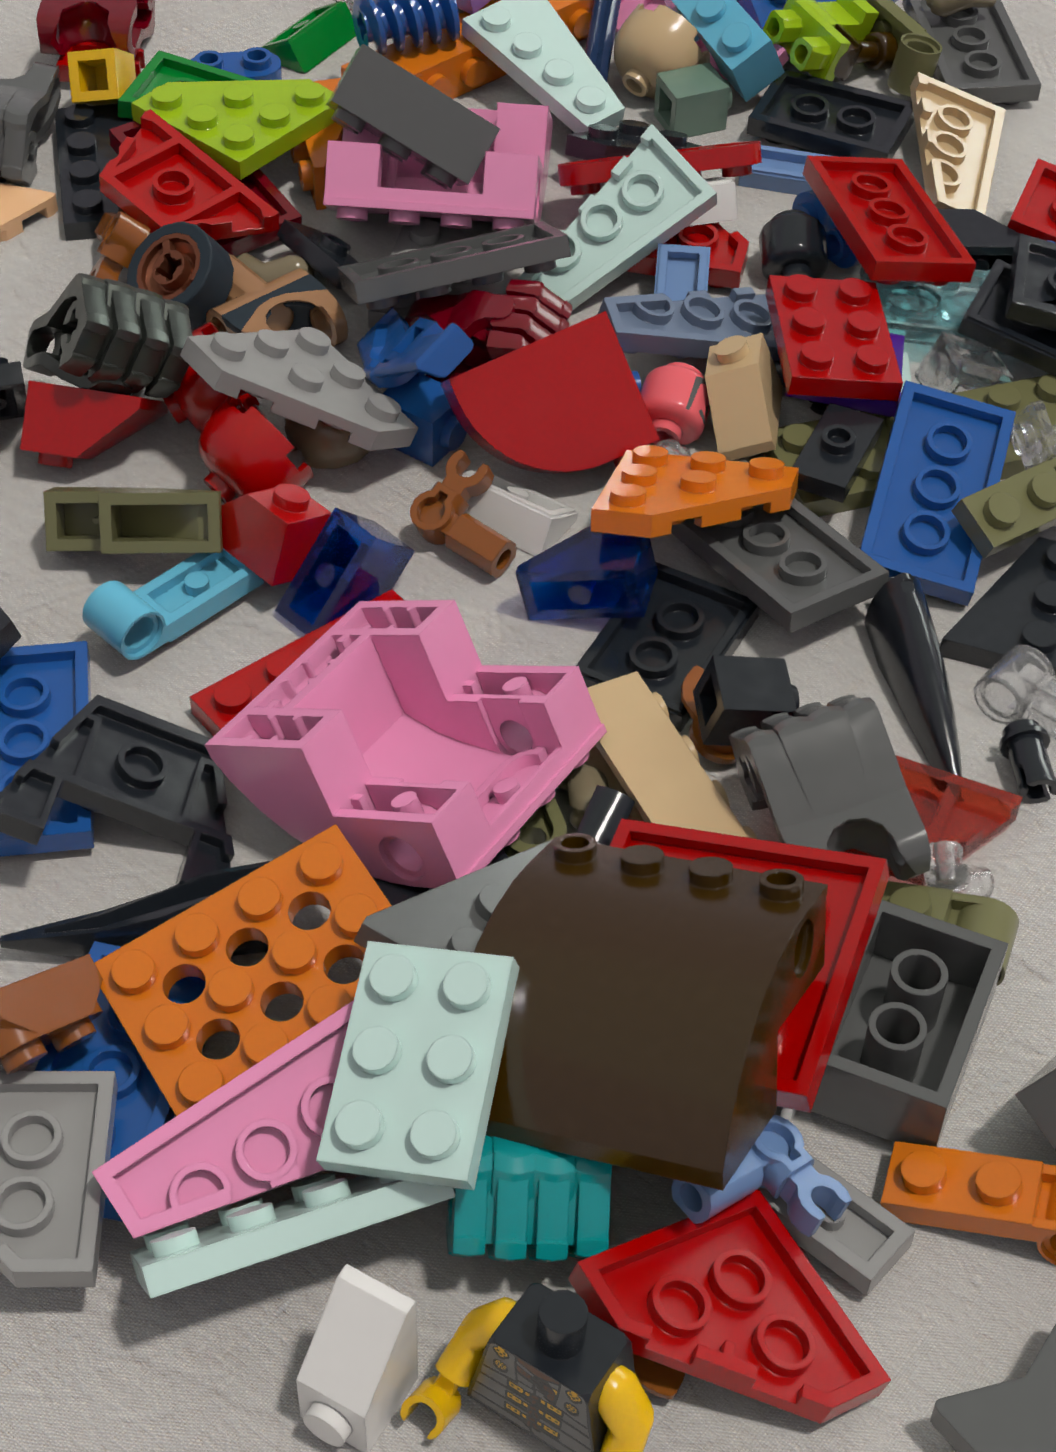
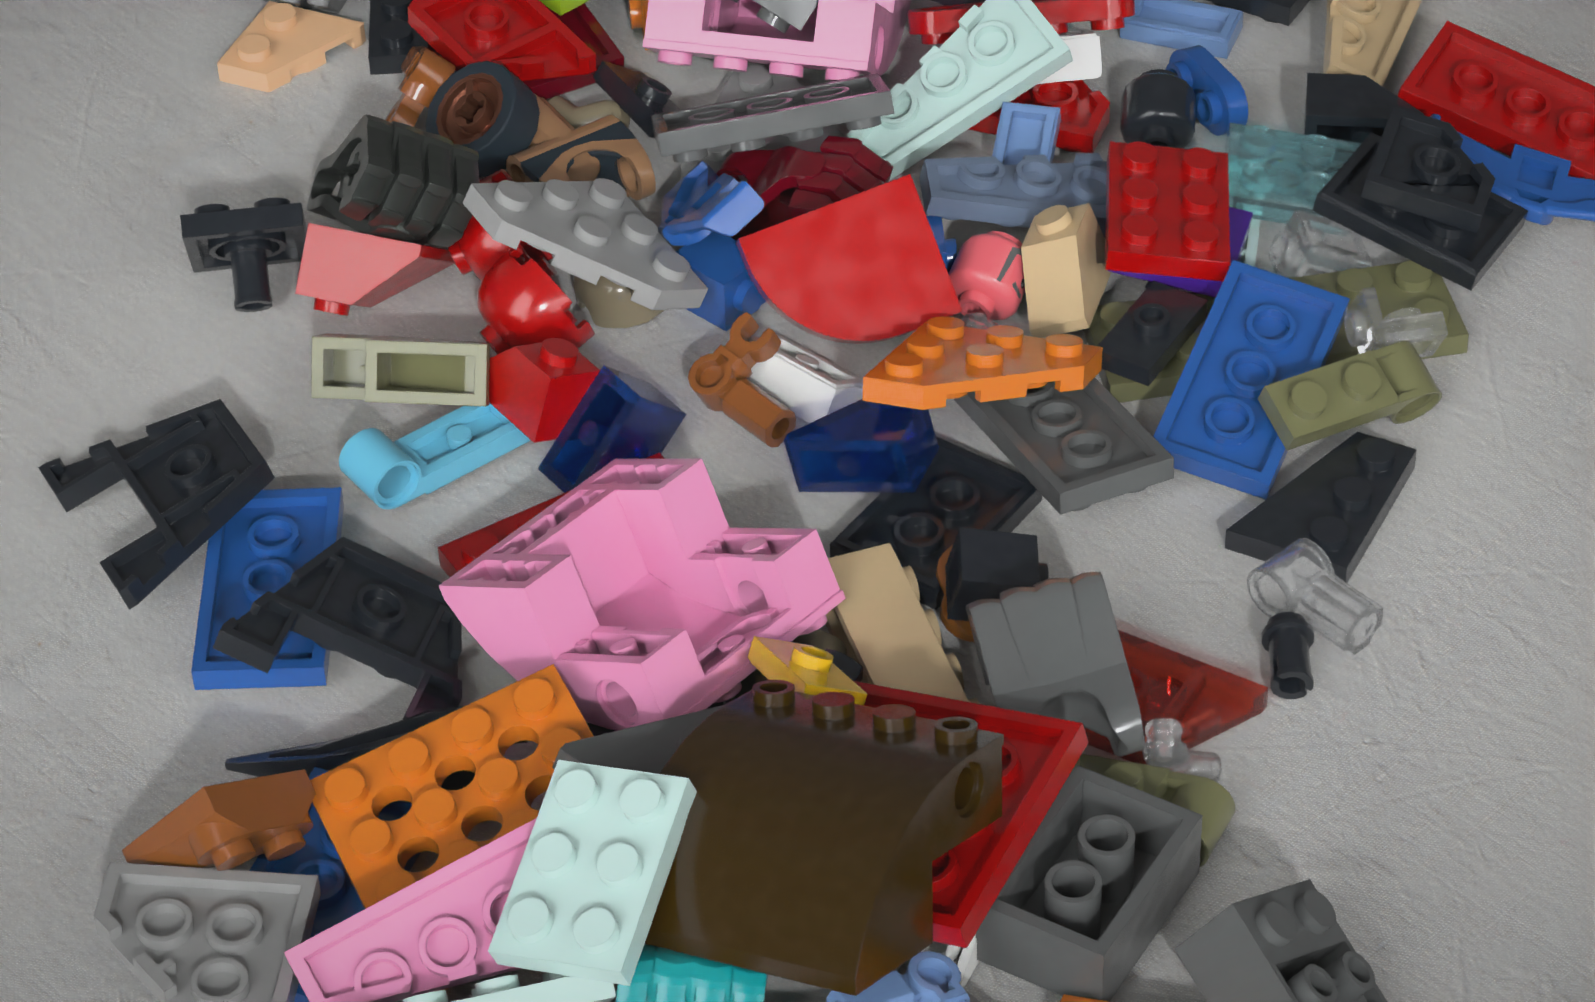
camera: 10 degrees right, 5 degrees down
red plate [802,155,976,286] -> none
black piece [864,573,965,805] -> none
none -> yellow plate [747,636,867,706]

